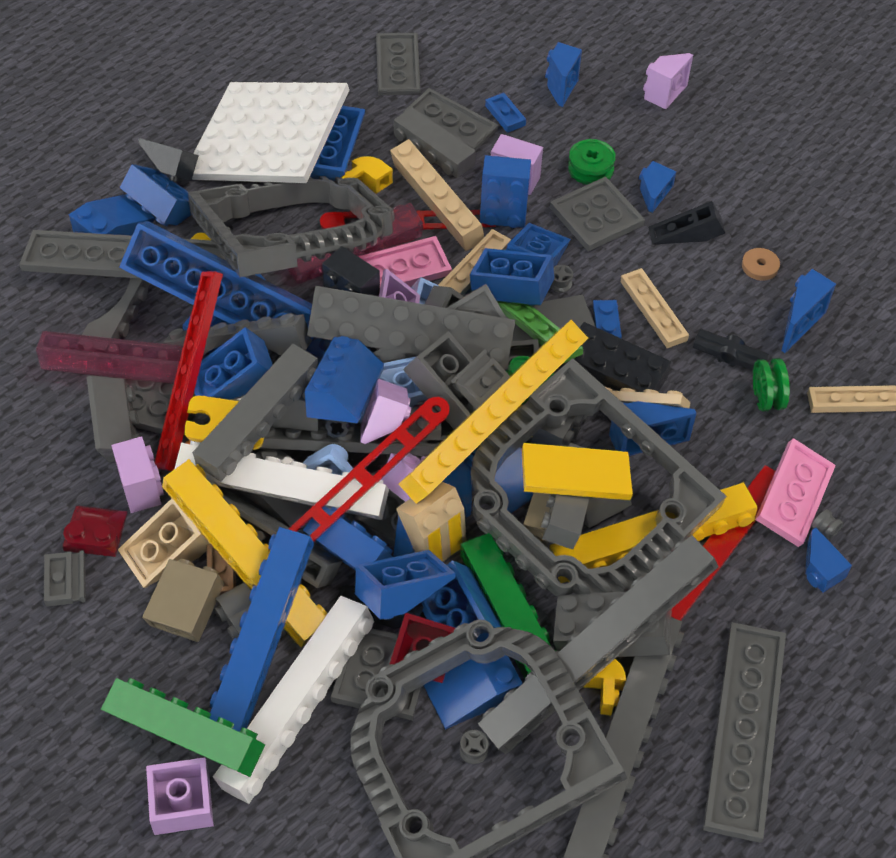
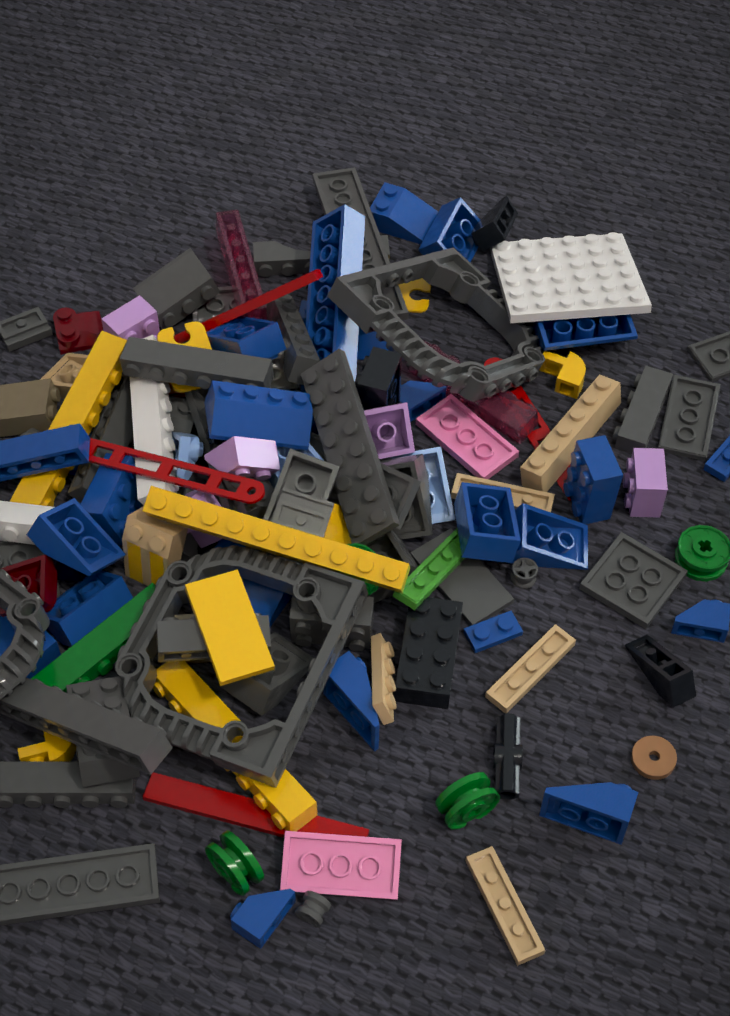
camera: 70 degrees right, 0 degrees up
none -> green wheel [205,830,264,896]

